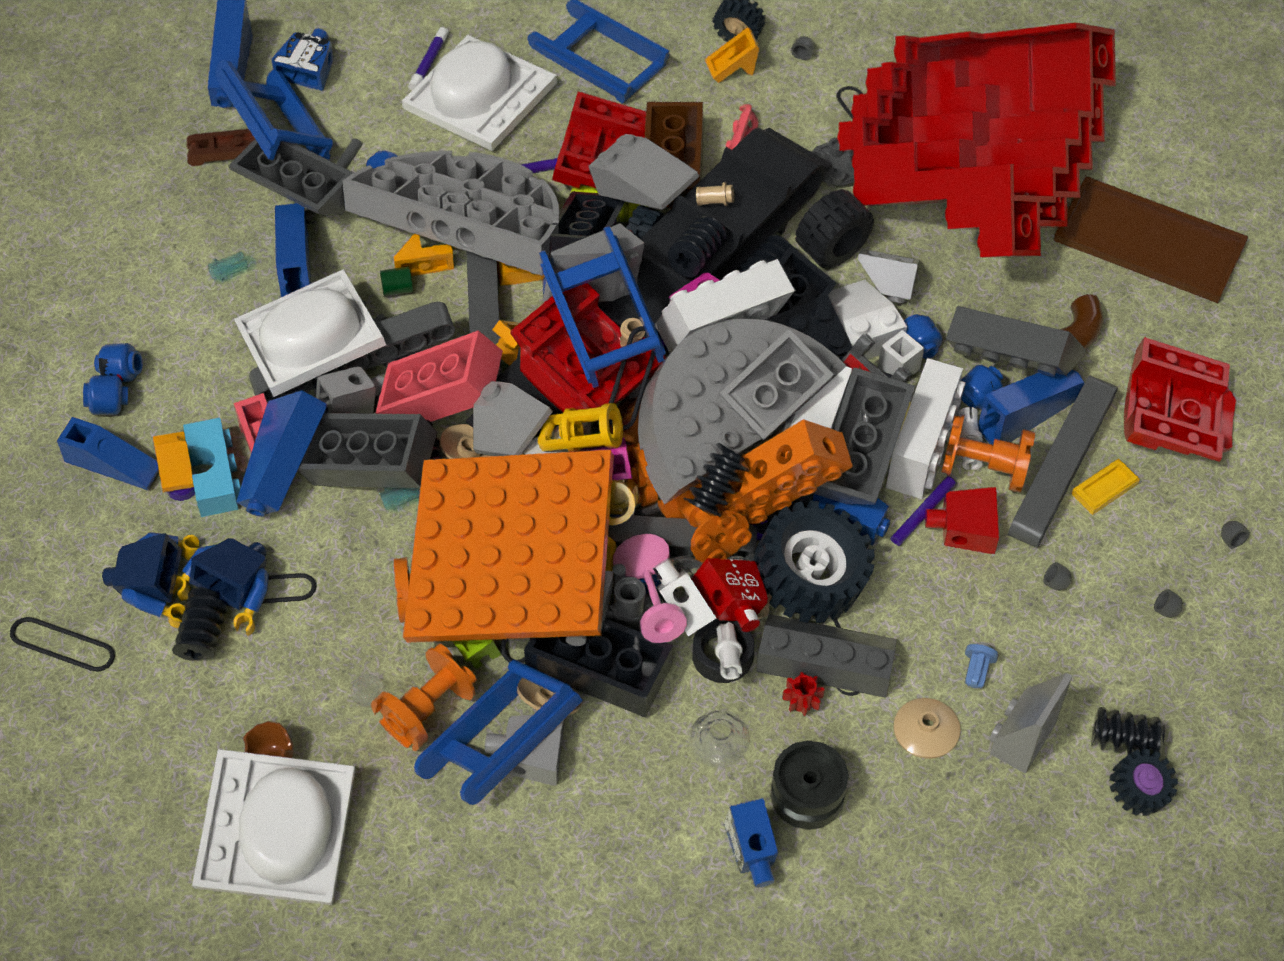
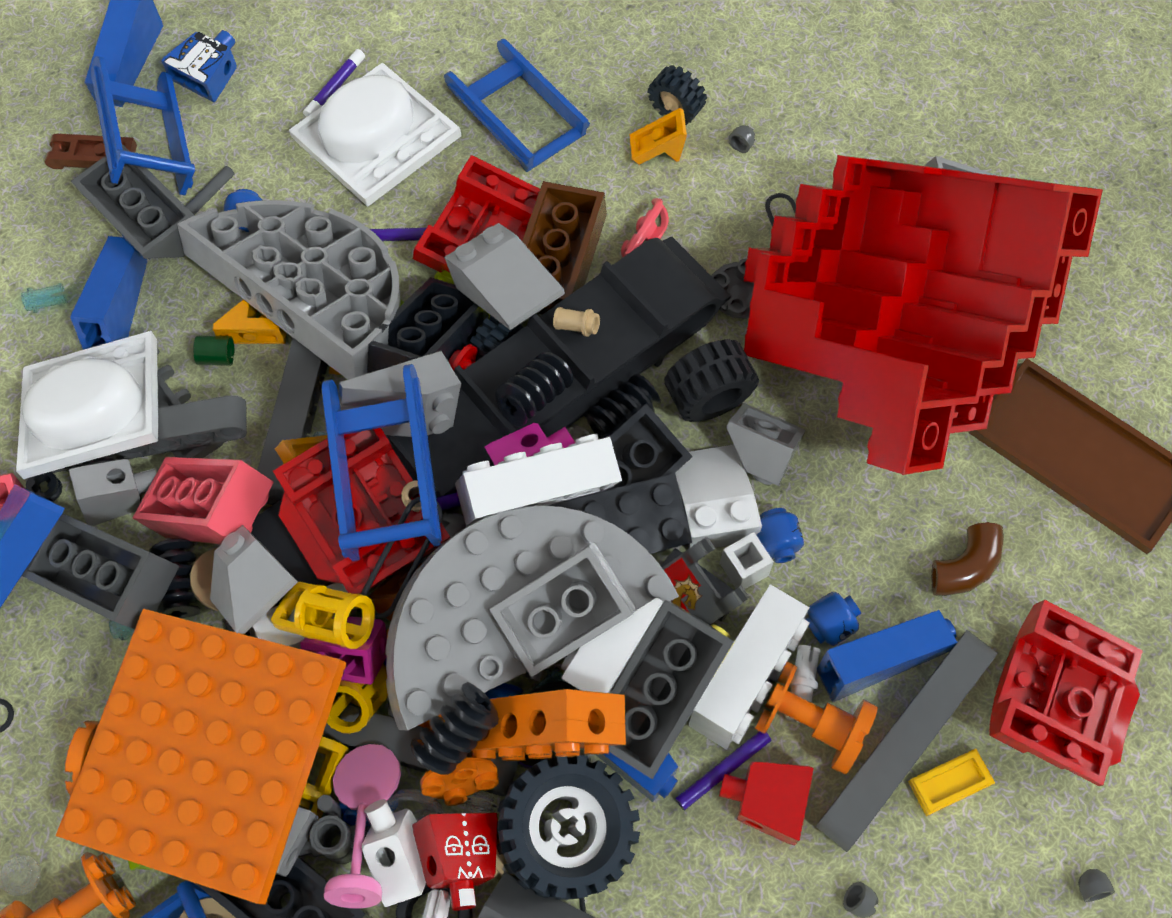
camera: 15 degrees right, 10 degrees up
dark grey slope [946,306,1086,377] -> none

